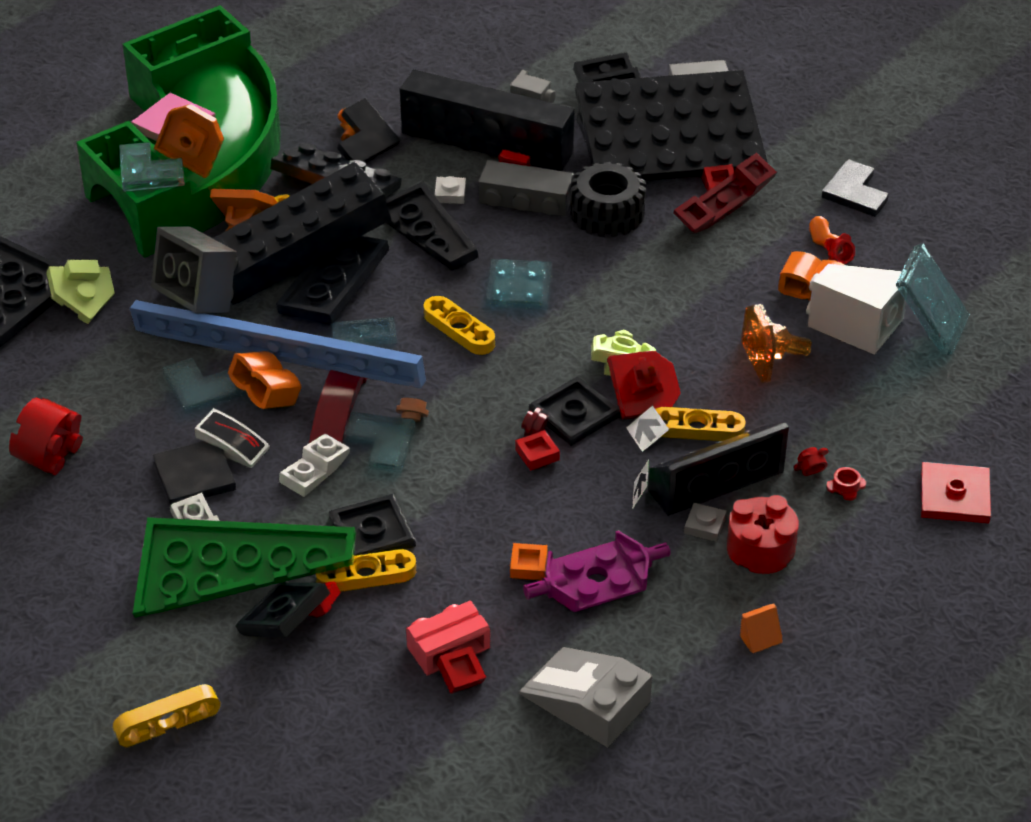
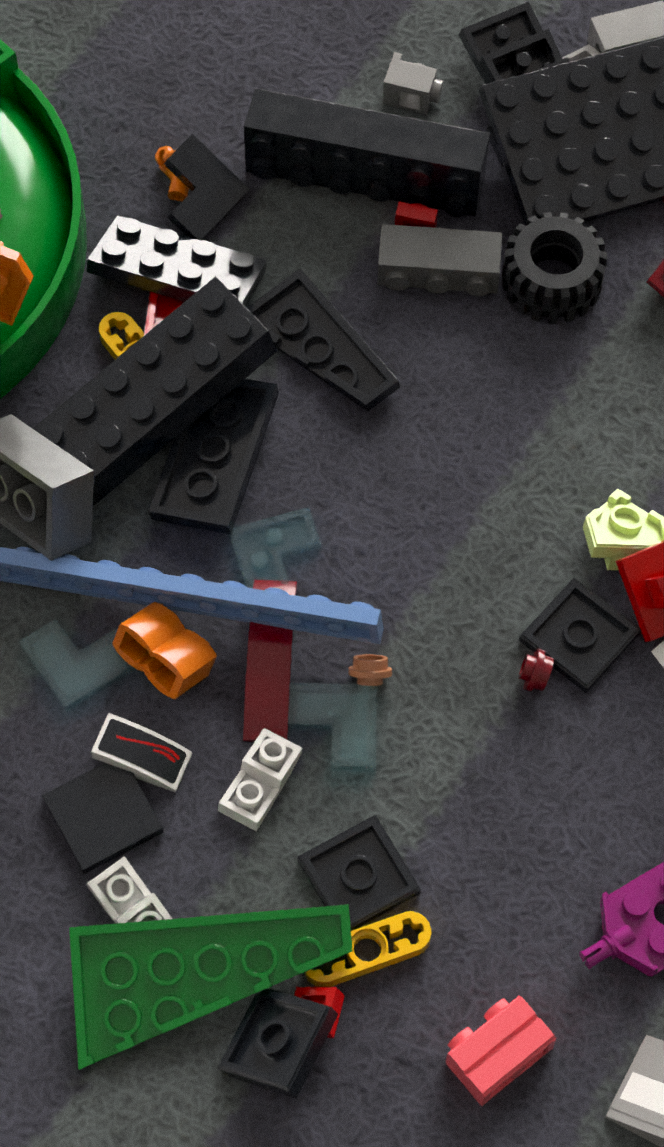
camera: 10 degrees left, 20 degrees up
orange piece [210,189,278,231] -> none
yellow beam [424,296,495,355] -> none
white plate [434,176,466,204] -> none
red plate [436,646,486,694] -> none
clear light blue plate [486,259,552,310] -> none
orange plate [510,543,548,580] -> none
red plate [515,430,560,471] -> none

